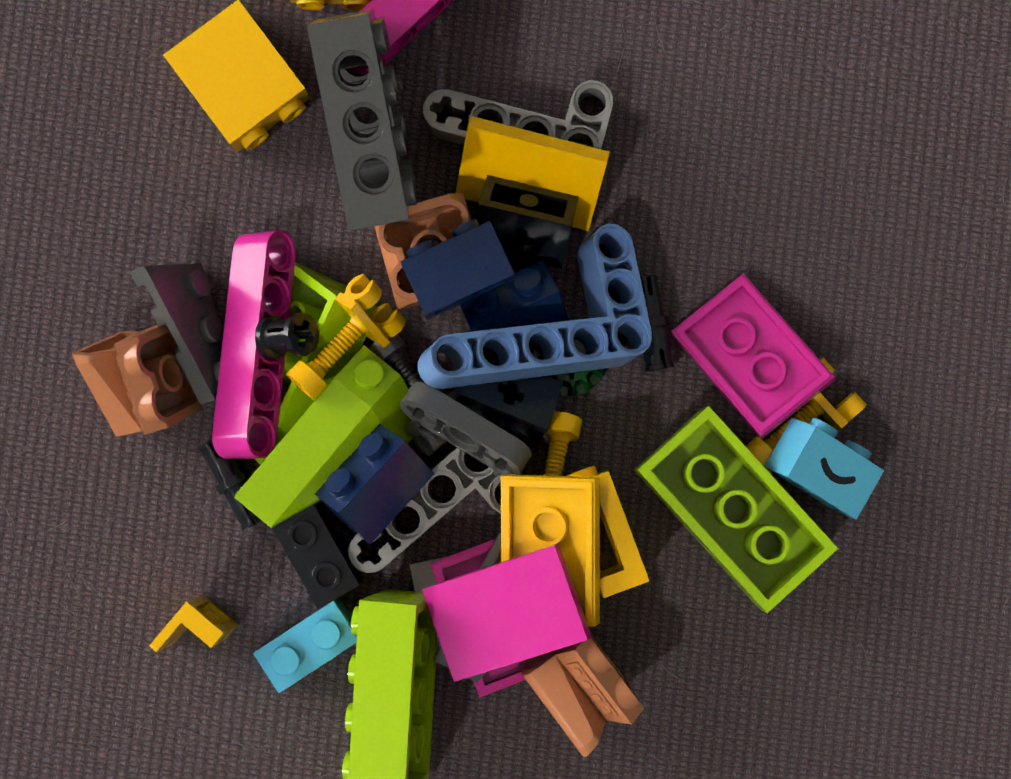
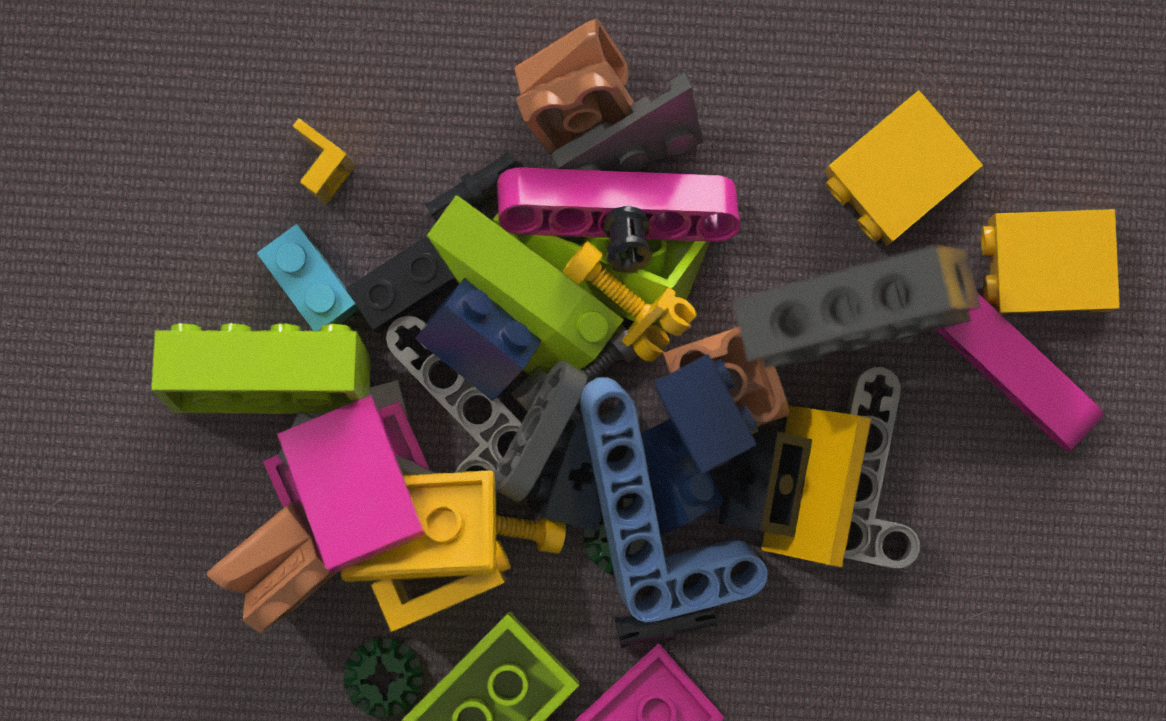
camera: 85 degrees right, 0 degrees up
none -> dark green gear [343,638,423,718]

